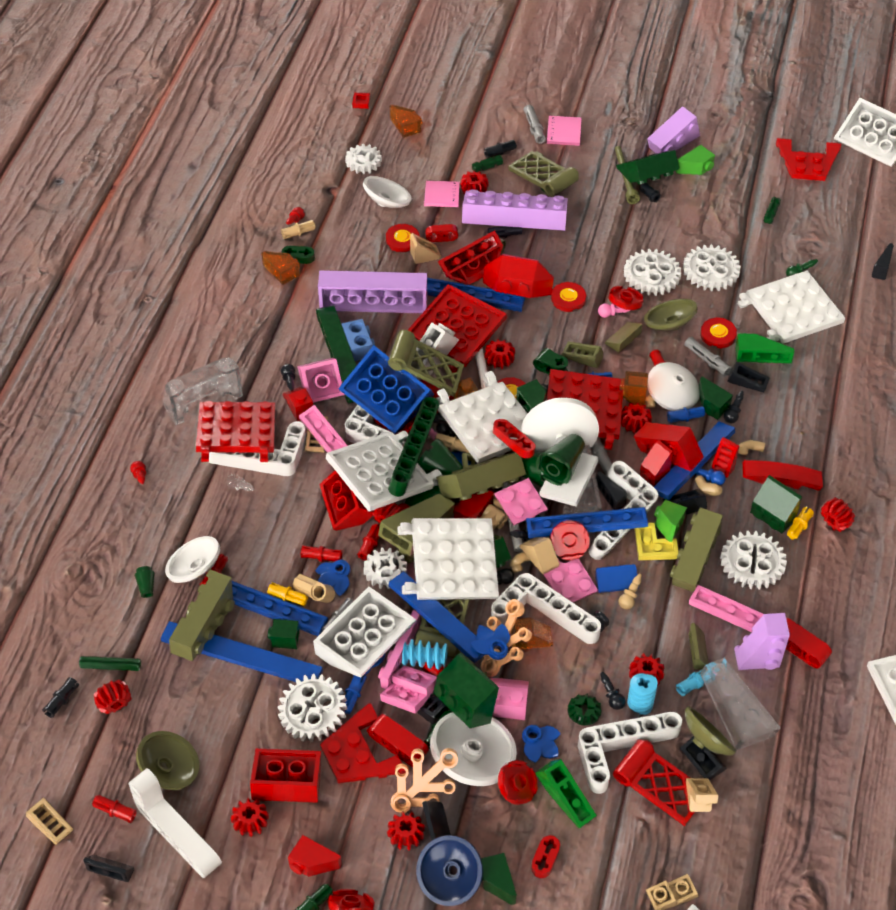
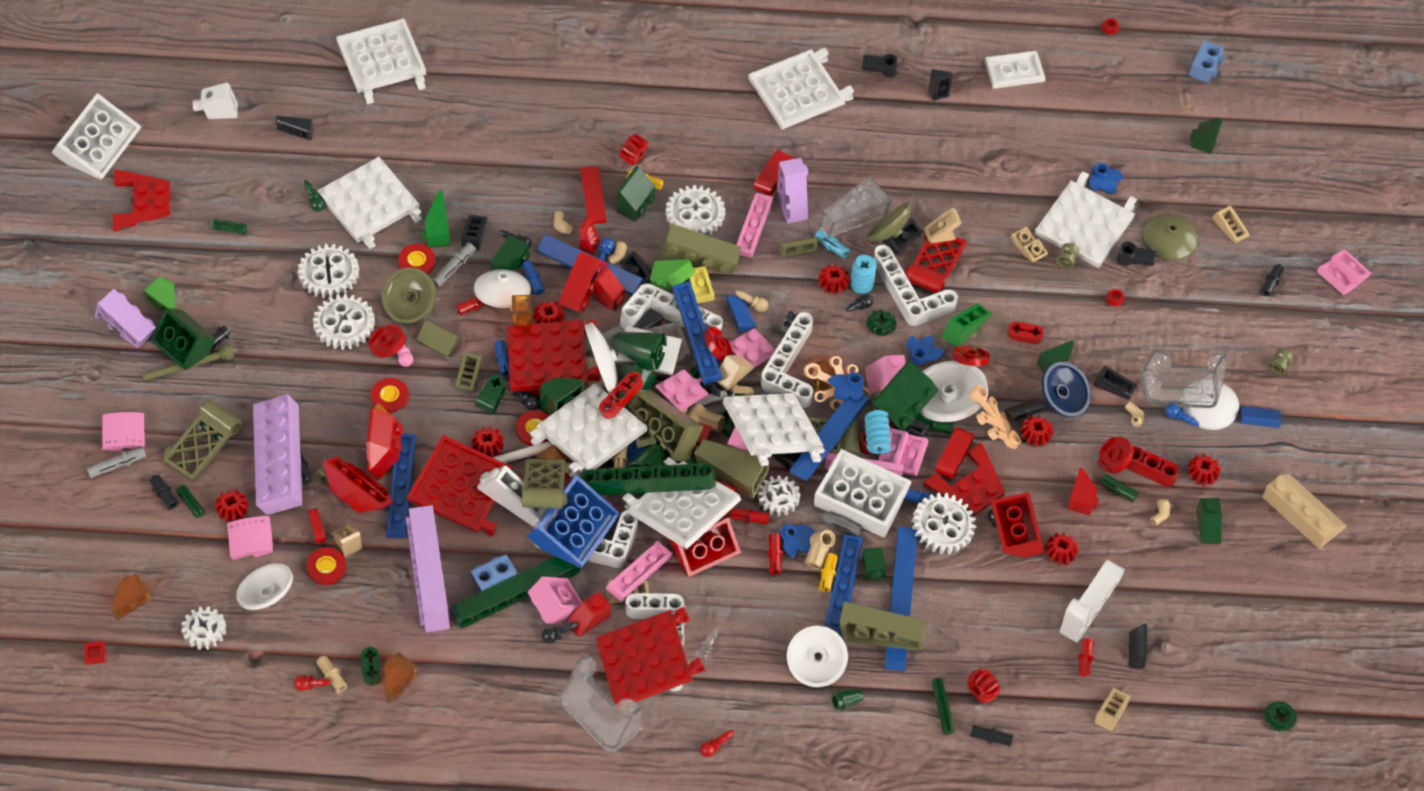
camera: 105 degrees left, 5 degrees up
olive dish [136,731,200,790] -> none

